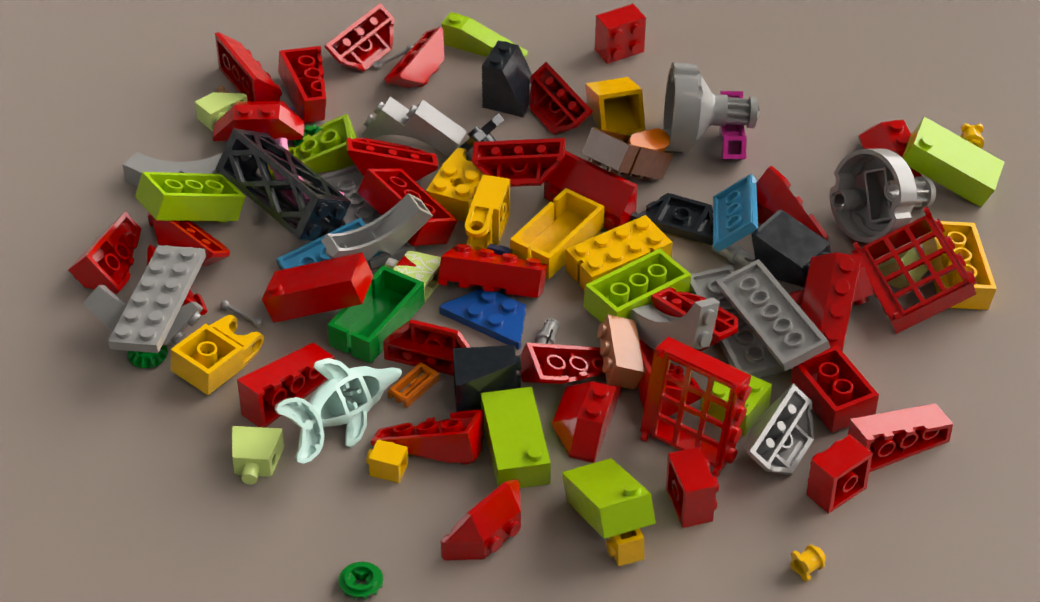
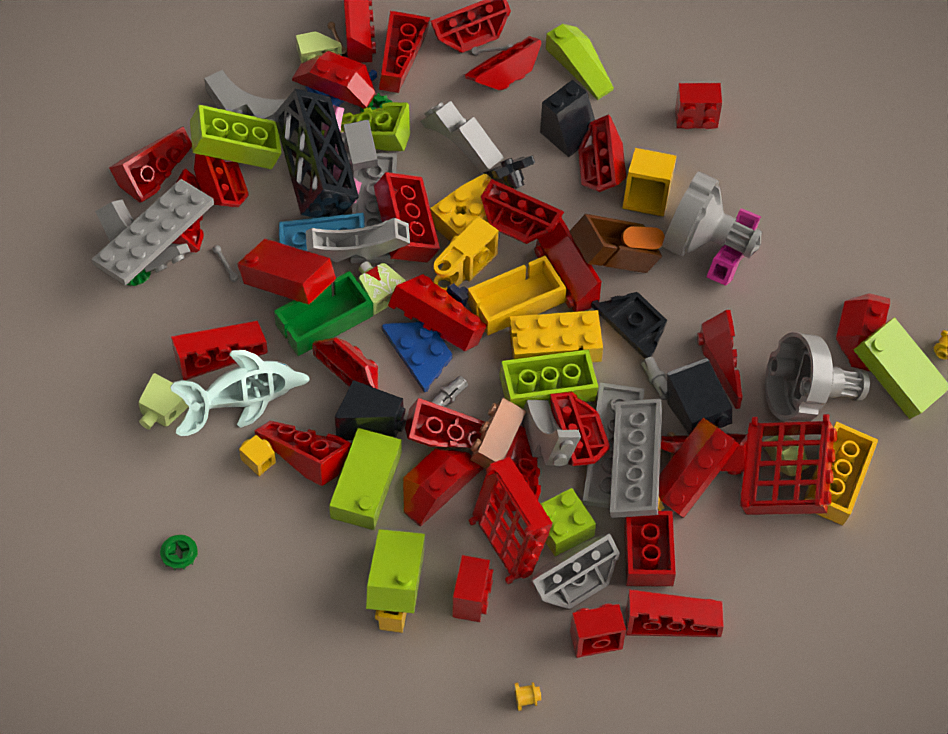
camera: 25 degrees right, 15 degrees up
yellow brick [171,315,264,395] -> none
red wedge [346,138,438,182] -> none
orange tile [387,362,440,408] -> none
red wedge [441,479,521,560] -> none
dark azure tile [713,174,758,252] -> none
none -> light grey brick [341,120,378,171]

